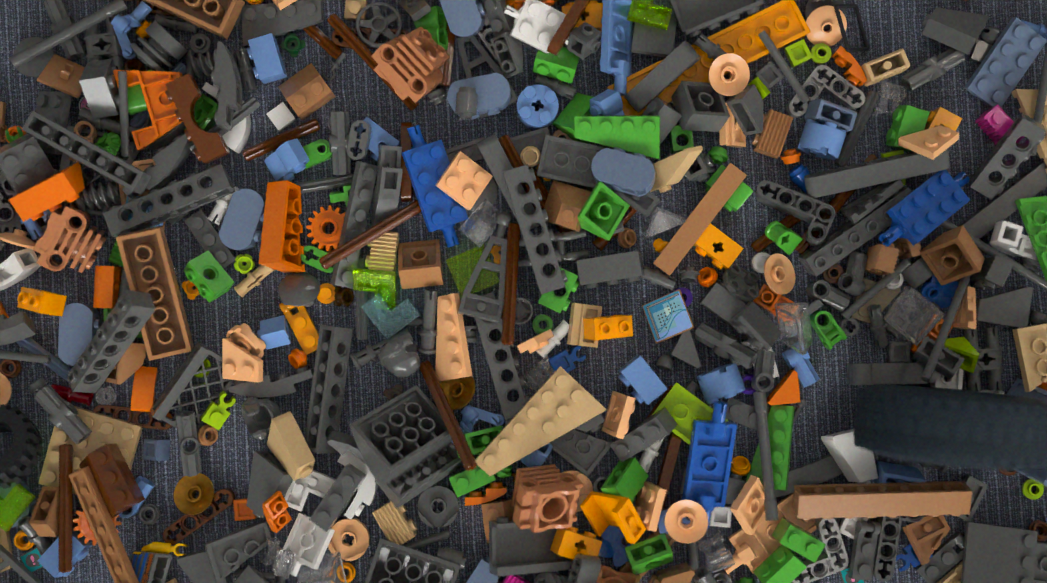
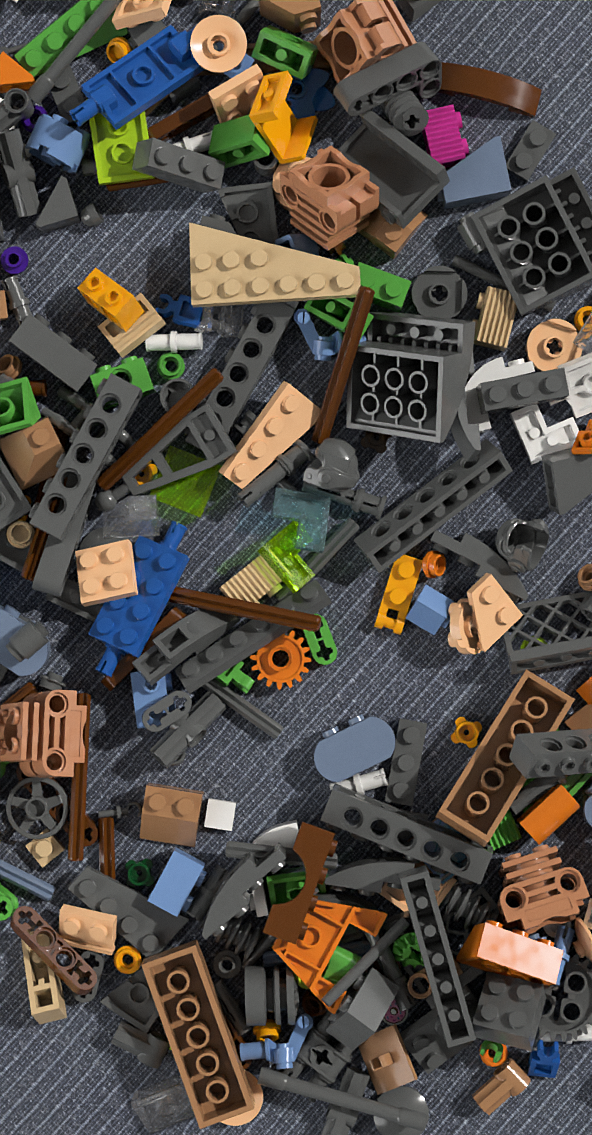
camera: 135 degrees left, 0 degrees up
bright green brick [183,250,234,303] -> none
lime plate [200,391,236,430] -> none
lime plate [234,254,255,274] -> none
tan pin [234,265,274,297] -> none
reddish brown axle [242,119,320,161] -> none
orange wedge [259,180,305,273] -> none
medium blue brick [264,138,310,181] -> none
tan slope [267,411,315,481] -> none
dark grey dish [278,272,320,307] -> none
bright green plate [303,139,332,169] -> none
light orange plate [317,283,335,304] -> none
dark brown plate [334,286,354,307] -> none
medium nougat slope [398,239,443,289] -> none
pearl gold dish [440,376,475,410] -> none
orange slope [465,482,507,506] -> none
light nougat wing [517,329,554,353] -> none
light orange brick [550,526,602,560] -> none
light nougat plate [601,391,635,439] -> none
medium blue brick [618,355,667,405] -> none
piece [642,289,695,344] -> none
white tile [709,505,732,528] -> none

